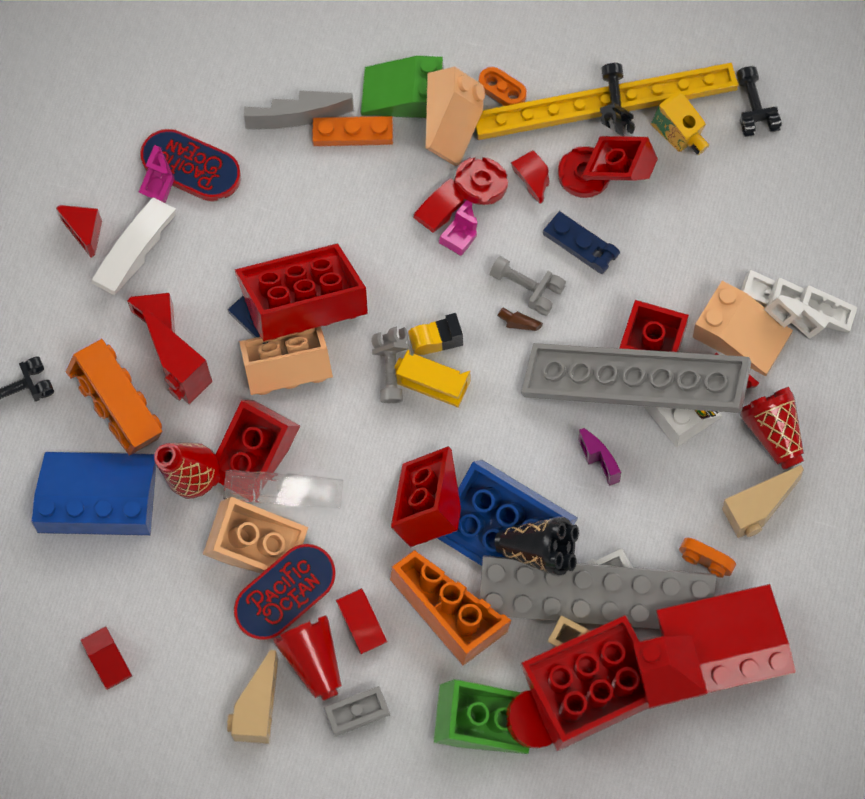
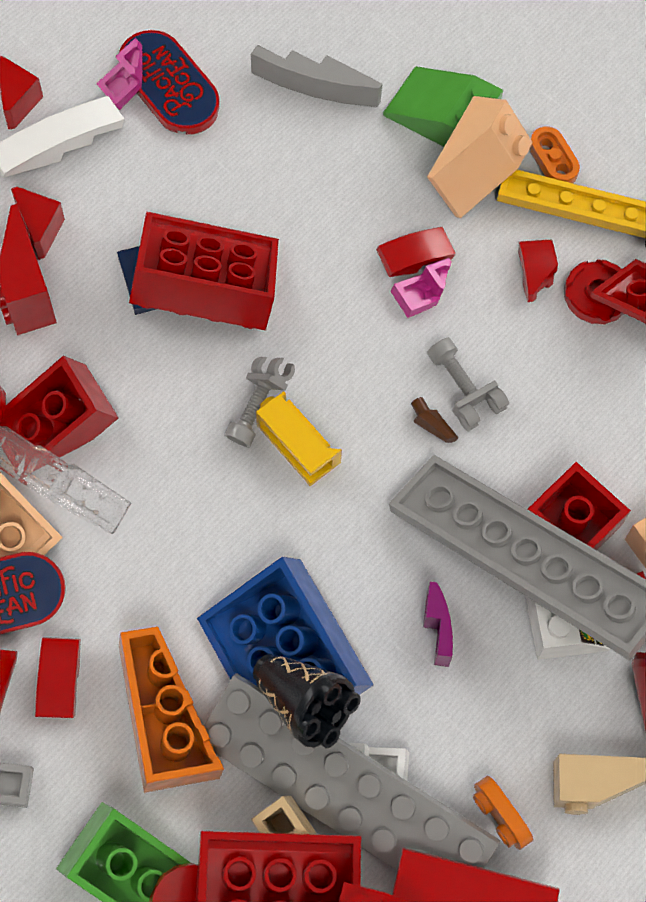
camera: 20 degrees right, 0 degrees up
light nougat slope [239,326,333,395] -> none
orange plate [313,116,393,146] -> none
red slope [391,446,461,547] -> none
leg [408,313,463,355] -> none
tile [454,157,508,205] -> none
dark blue plate [543,211,620,274] -> none

